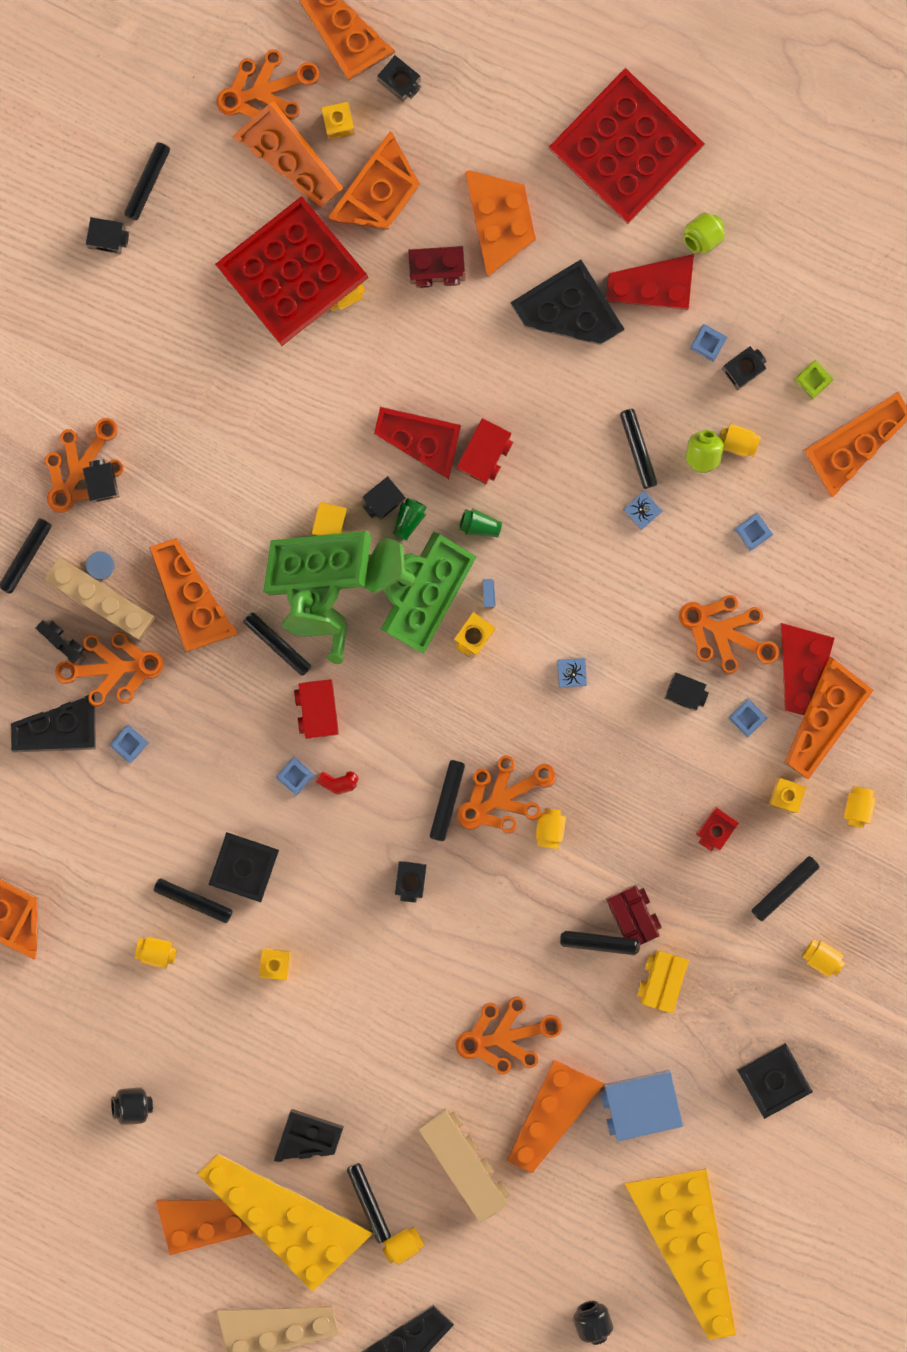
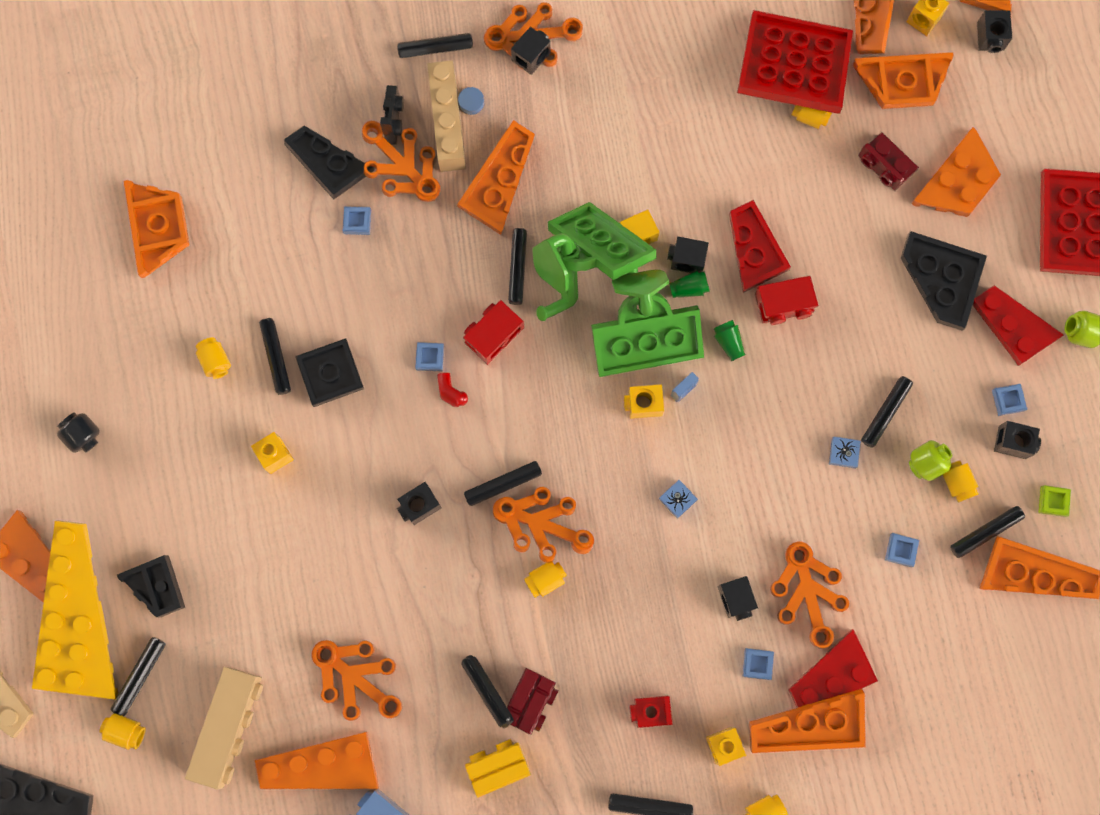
camera: 55 degrees right, 10 degrees down
none -> black axle [950,506,1025,558]

